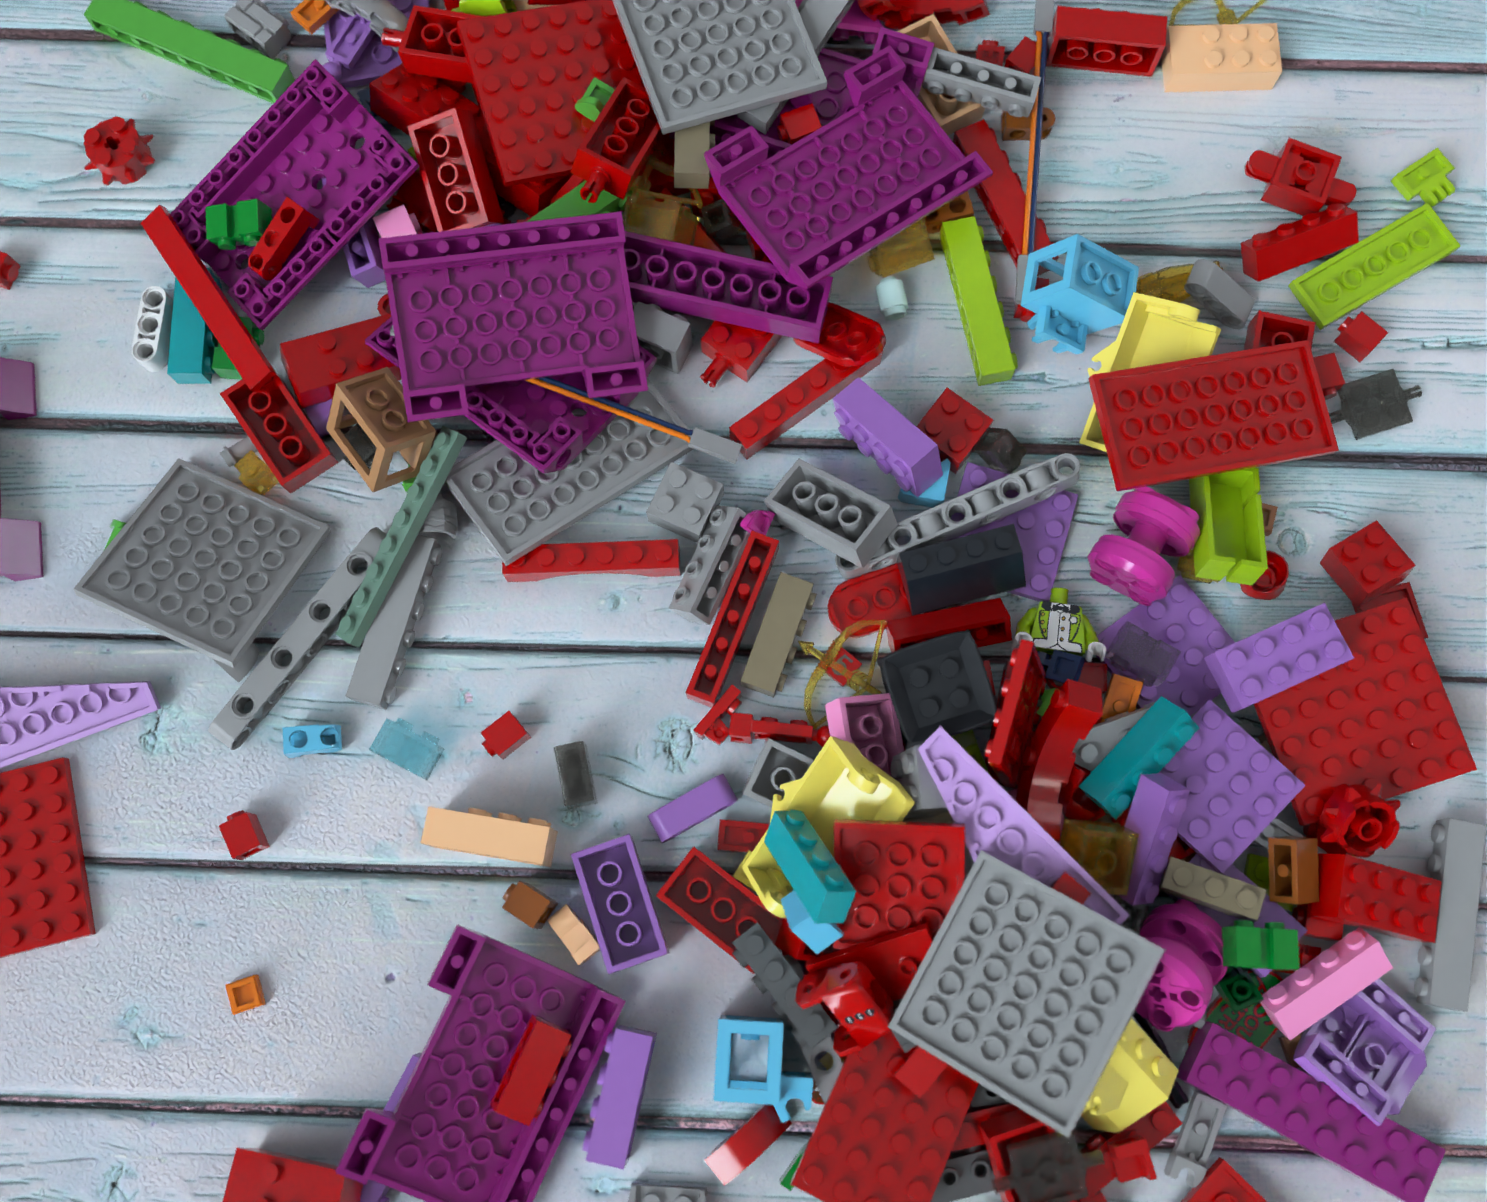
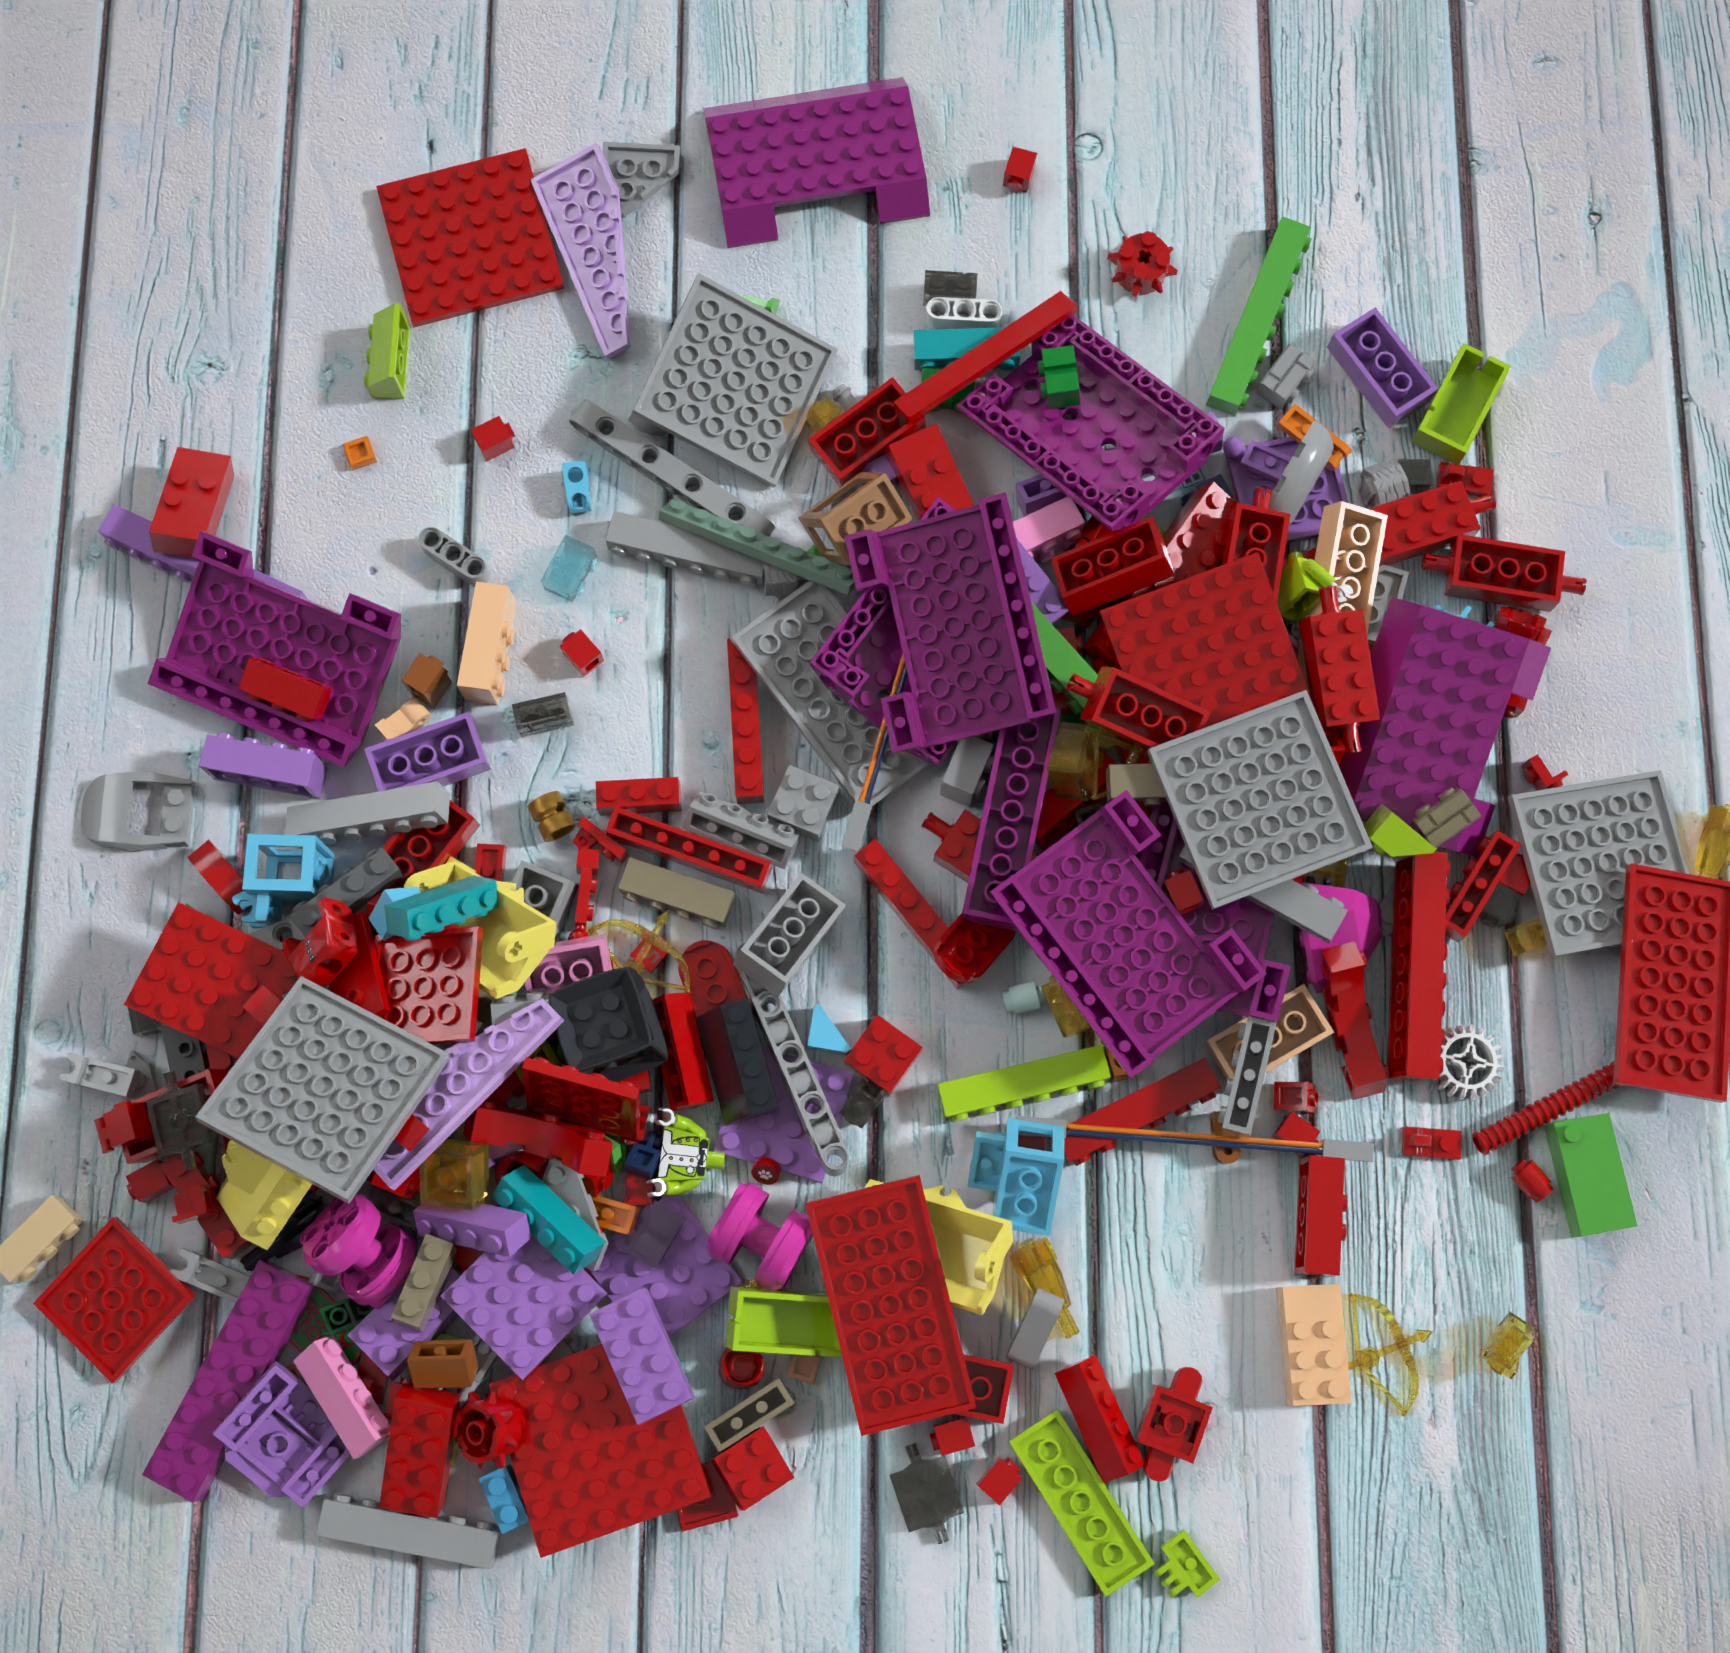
camera: 85 degrees right, 0 degrees up
red leg [248,197,320,281] -> none
bright green tile [574,77,615,122] -> none
medium lavender beam [648,774,738,843] -> none
dark pink tile [739,510,775,535] -> none
medium lavender brick [833,377,943,497] -> none
green brick [1222,920,1299,970] -> none
none -> light grey brick [284,781,450,849]
none -> lime slope [364,303,410,399]
none -> light grey beam [418,527,490,586]
none -> dark azure brick [479,1464,529,1534]
none -> pearl gold wheel [527,791,576,842]
none -> red brick [595,777,682,816]
none -> dark tan brick [704,1378,795,1453]
none -> tile [751,1157,781,1185]
none -> clear smoke brick [923,270,978,307]

